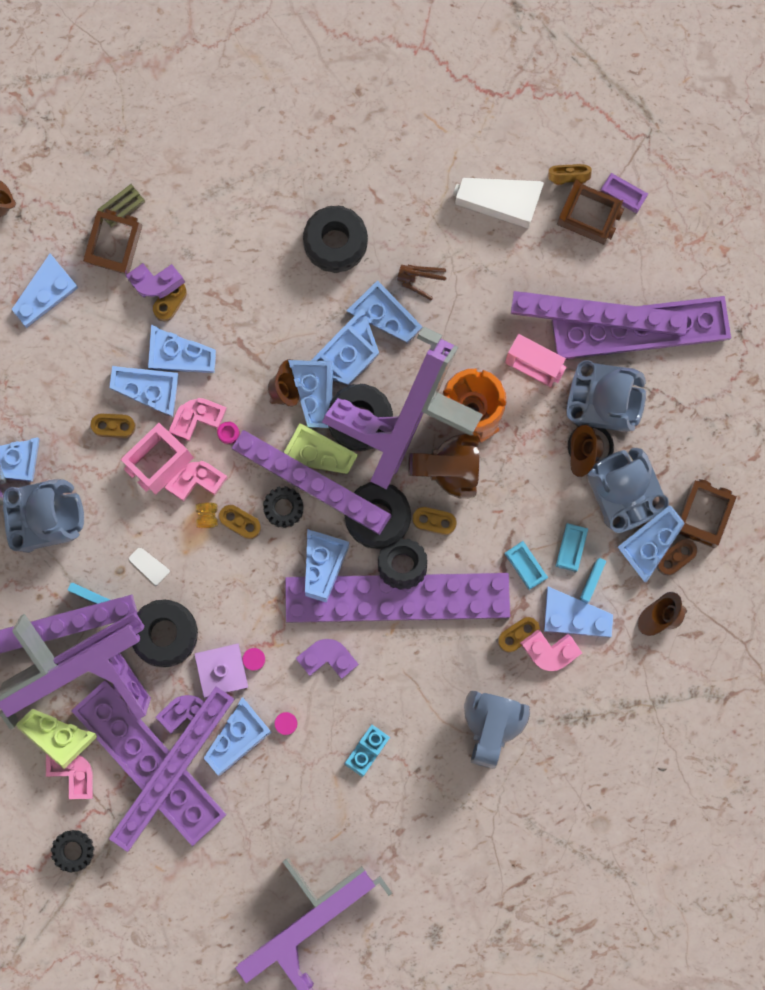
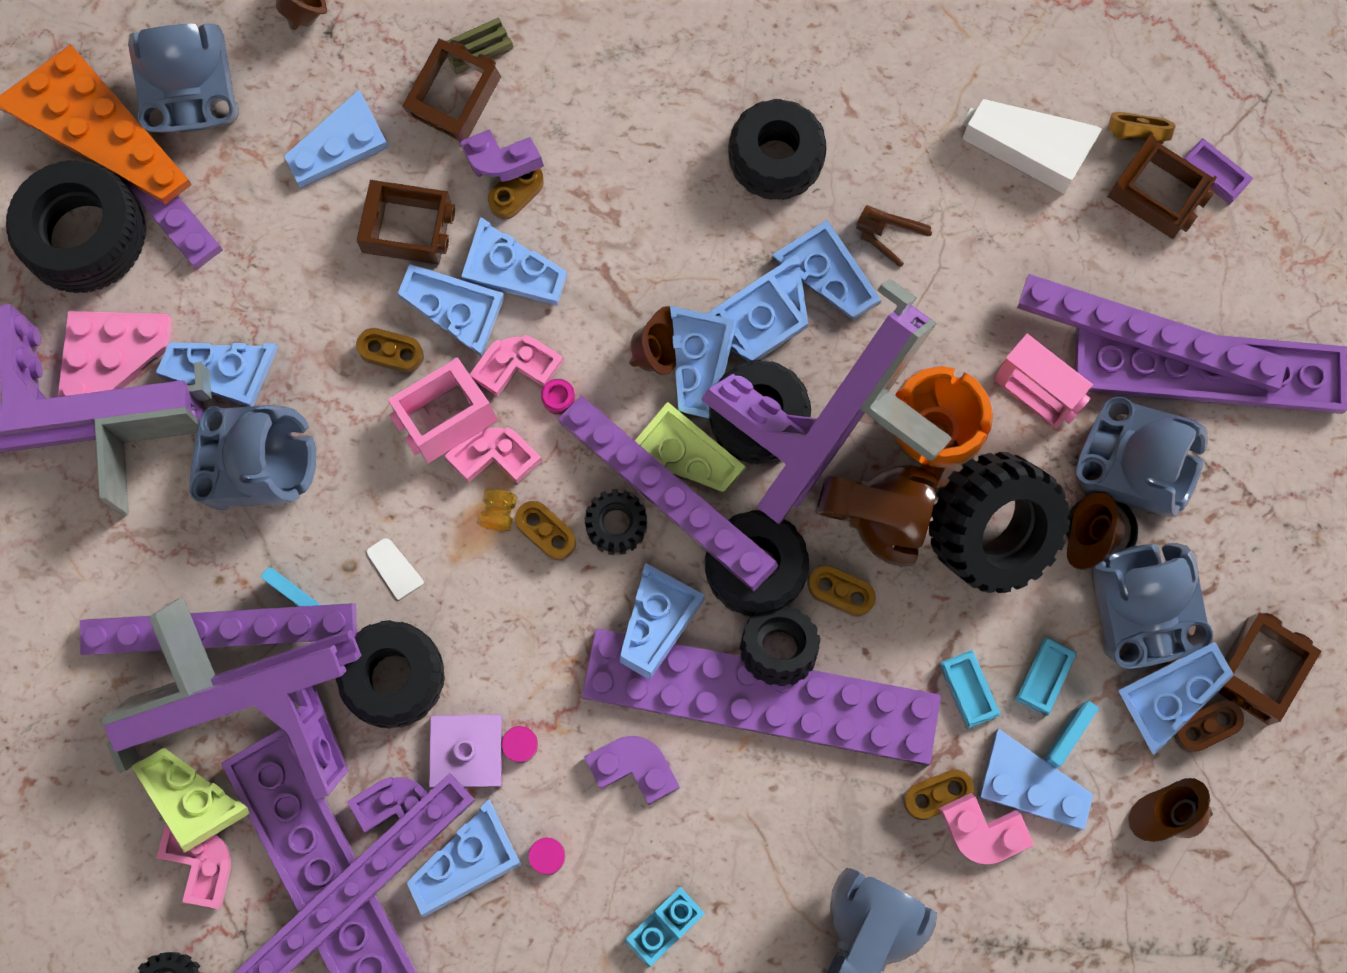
camera: 15 degrees right, 5 degrees down
none -> reddish brown window [357,180,455,265]
none -> black tyre [929,452,1070,593]

